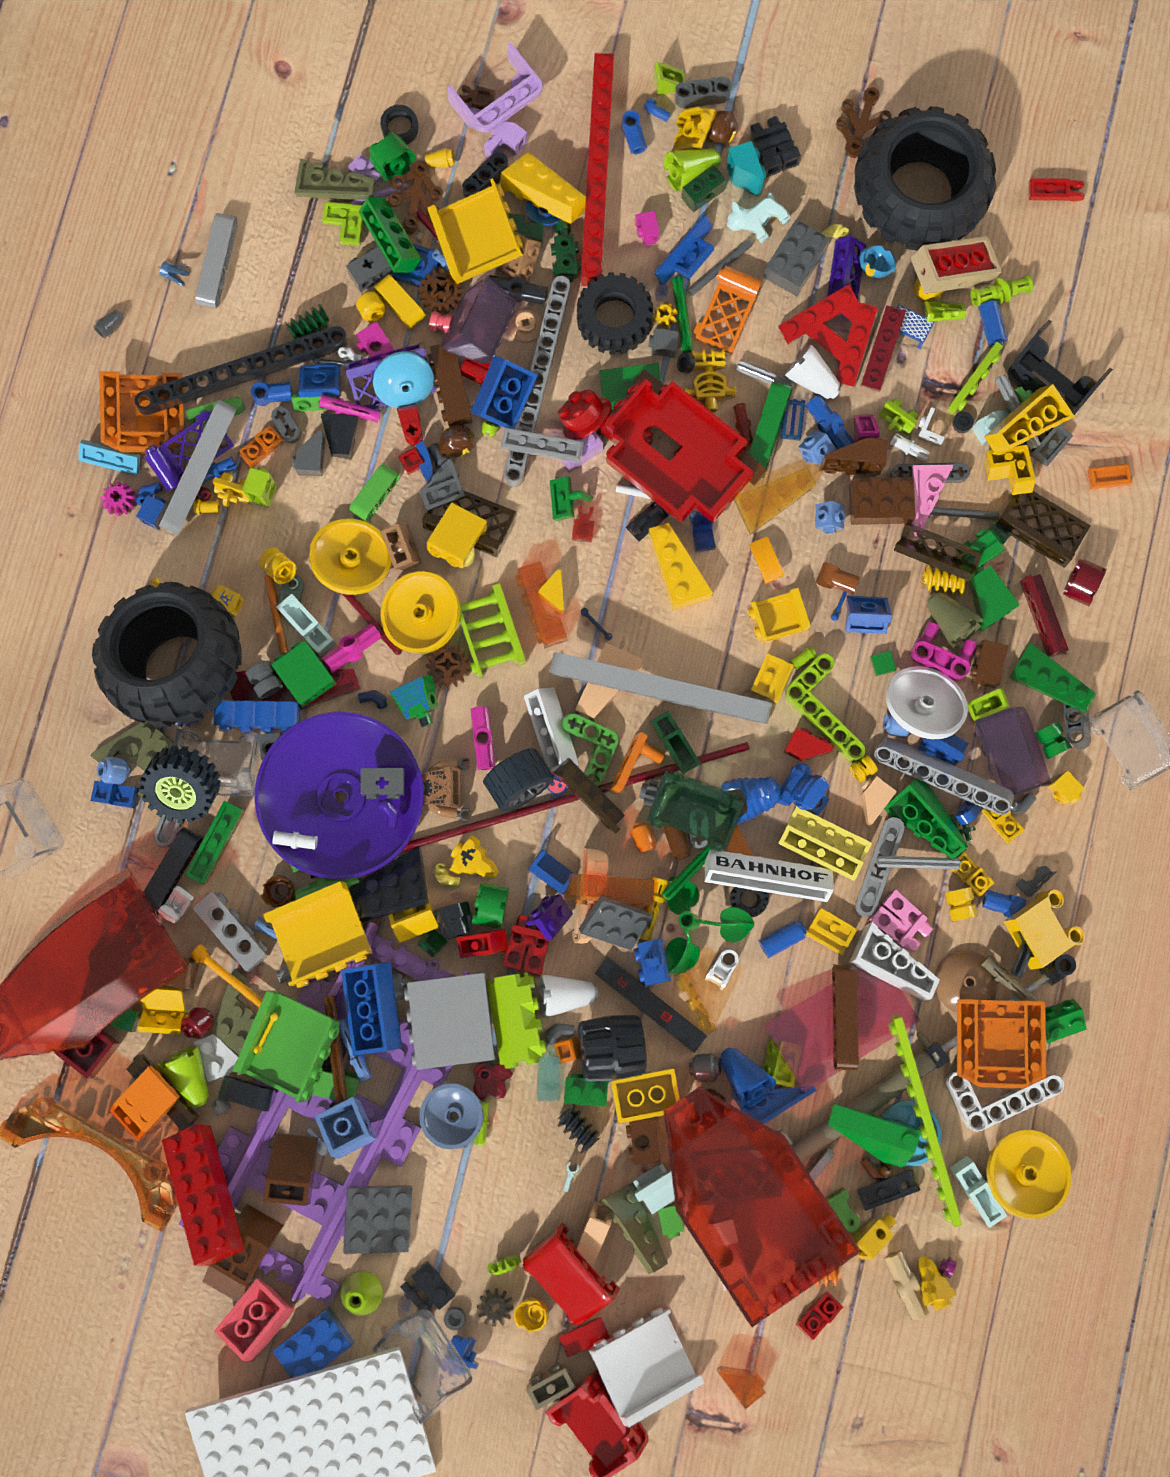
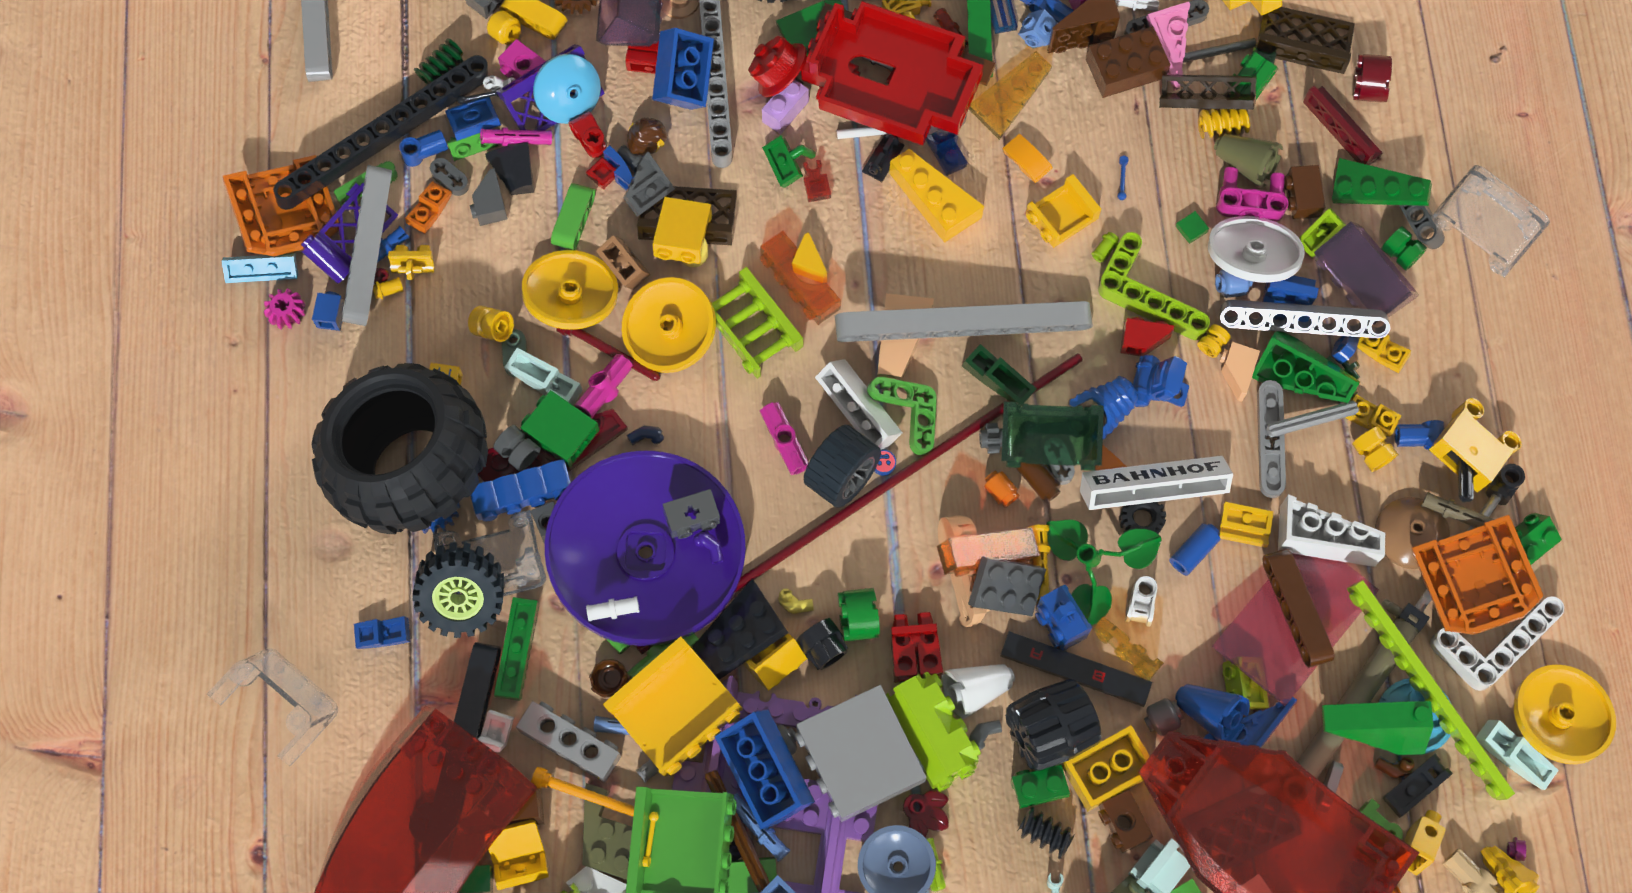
camera: 20 degrees left, 10 degrees down
olive wing [90,721,178,804] -> none
dark grey cone [93,309,124,338] -> none
medium blue head [97,756,130,784] -> none
blue arm [136,482,162,506] -> none
light grey tile [154,815,182,848] -> none
flat silver piece [158,261,189,286] -> none
dark red head [181,1007,213,1039] -> none
lime brick [242,467,277,508] -> none
orange bar [264,575,288,654] -> none
green torso [390,675,439,728] -> none
dark green plate [417,929,448,958] -> none
medium nougat torso [421,757,470,821] -> none
reddish brown gear [426,643,471,689] -> none
reddish brown brick [427,341,473,427] -> none
coral wheel [429,311,453,335] -> none
yellow rock [449,835,499,878] -> none
red brick [456,929,508,959] -> none
lime hinge [481,421,499,437] -> none
light grey tile [500,428,584,463] -> none
dark purple bracket [526,894,573,940] -> none
blue panel [528,849,577,895] -> none
clear light blue slope [537,1056,559,1102] -> none
dark brown fence [553,758,625,833] -> none
orange slope [554,1037,581,1064] -> none
dark blue hinge [581,608,612,641] -> none
orange piece [610,732,665,794] -> none
green axle [661,837,723,901] -> none
yellow plate [750,653,794,703] -> none
light yellow brick [778,806,872,881] -> none
medium blue brick [815,501,845,534] -> none
dark orange piece [816,562,860,594] -> none
blue bracket [845,596,892,634] -> none
bright pink hips [867,890,933,952] -> none
green slope [970,565,1020,632] -> none
dark grey arm [1010,793,1036,814] -> none
dark grey piece [1016,866,1056,897] -> none
yellow brick [1047,771,1085,805] -> none

